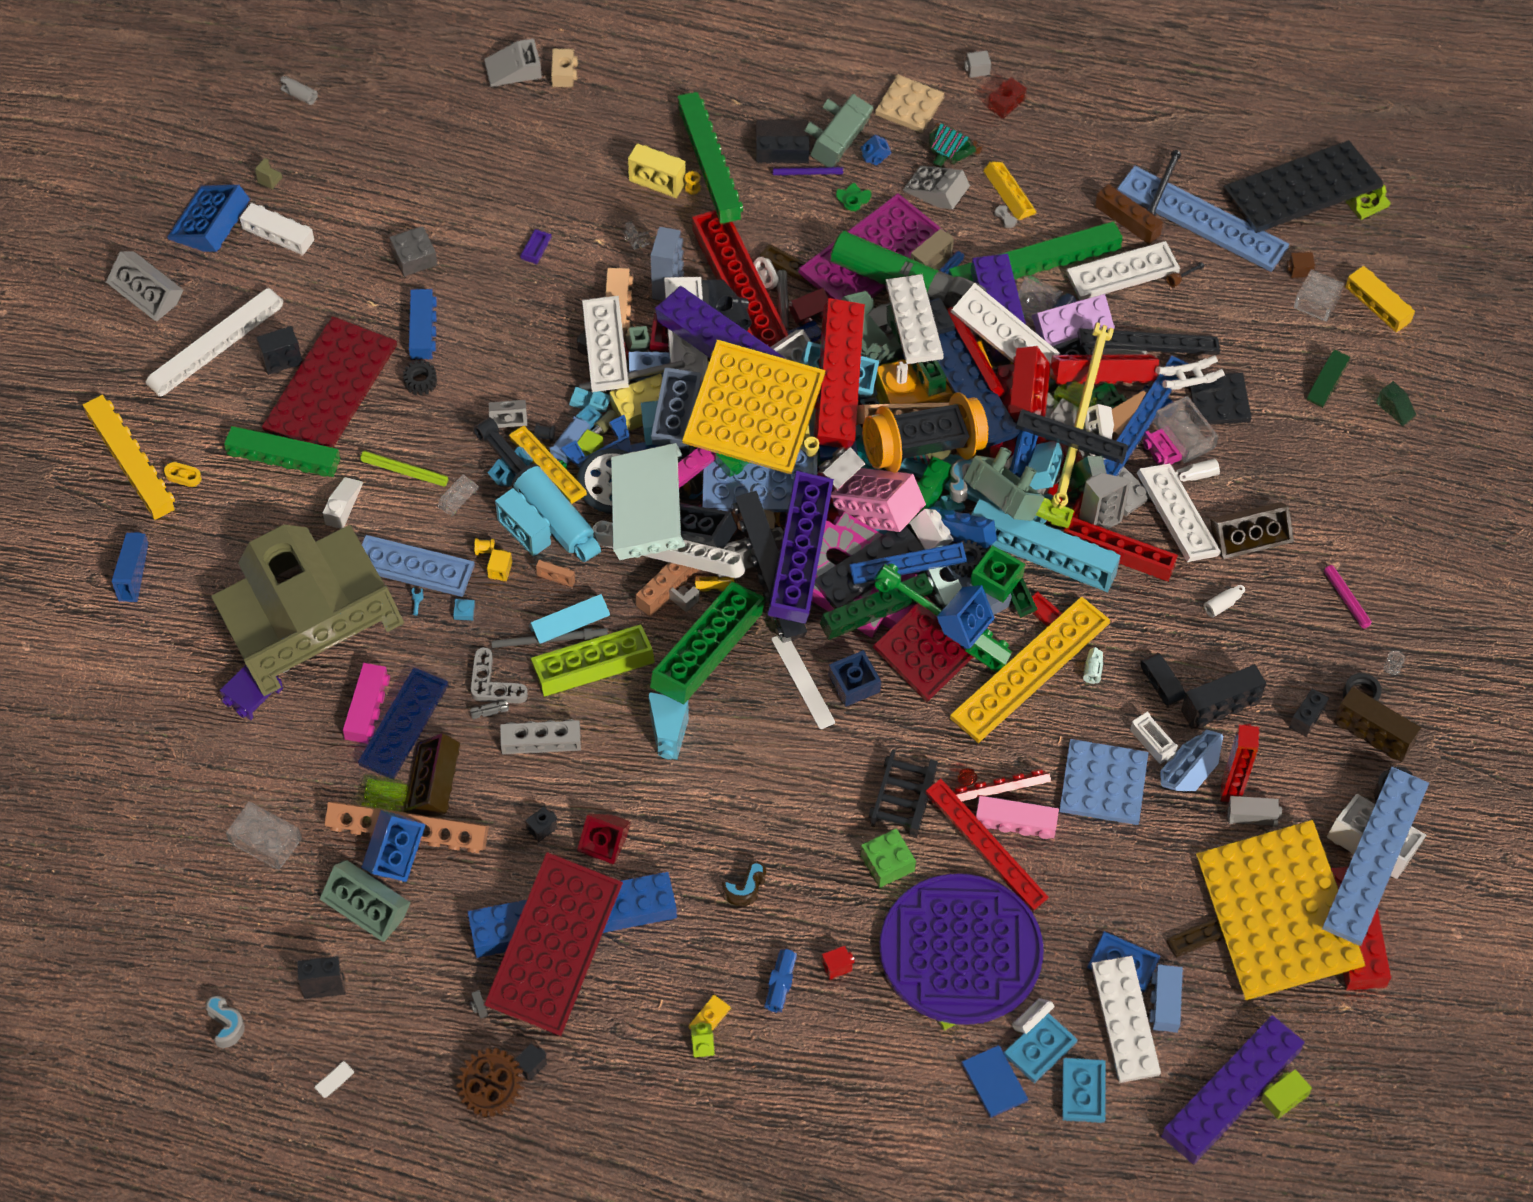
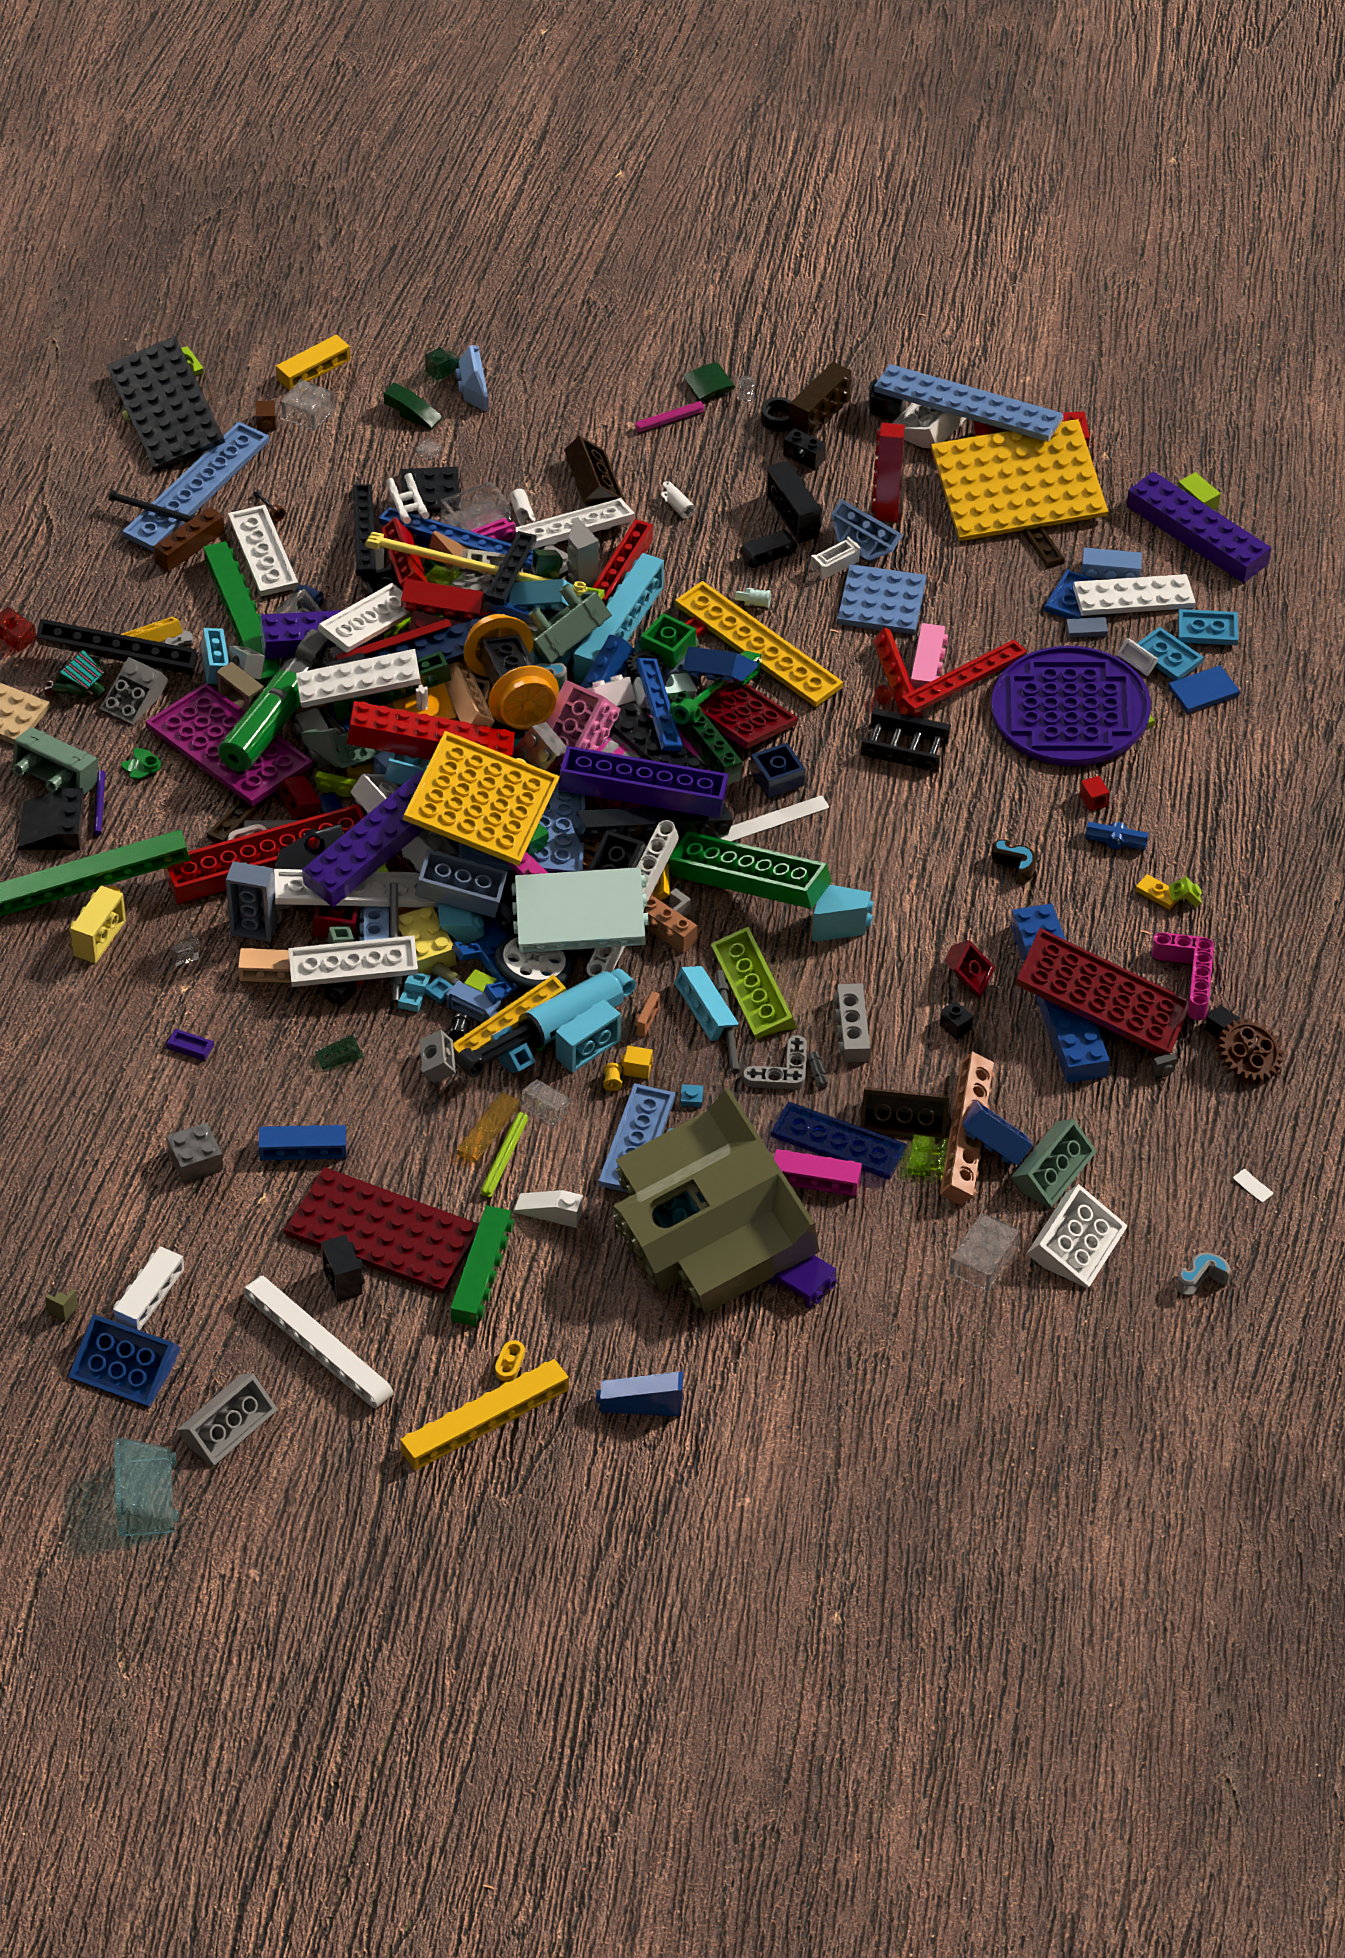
camera: 90 degrees left, 10 degrees down
black panel [297,956,346,999] -> none
black tyre [403,360,437,396] -> none
blue brick [860,135,891,166] -> none
bright green brick [860,828,916,888] -> none
lavender brick [1032,294,1115,346] -> none
light grey brick [1228,796,1282,827] -> none
none -> black brick [36,619,198,675]
none -> clear light blue windscreen [114,1438,179,1536]
none -> medium azure brick [201,628,229,685]
none -> light grey brick [228,646,265,679]
none -> clear green slope [315,1034,364,1070]
none -> clear tile [415,438,442,461]
none -> light blue wedge [455,345,488,411]
none -> clear yellow tile [457,1092,520,1163]
none -> dark green slope [683,362,736,403]
none -> white slope [1027,1184,1128,1288]
none -> sand blue tile [1066,617,1108,638]
none -> dark pink beam [1151,932,1214,1020]

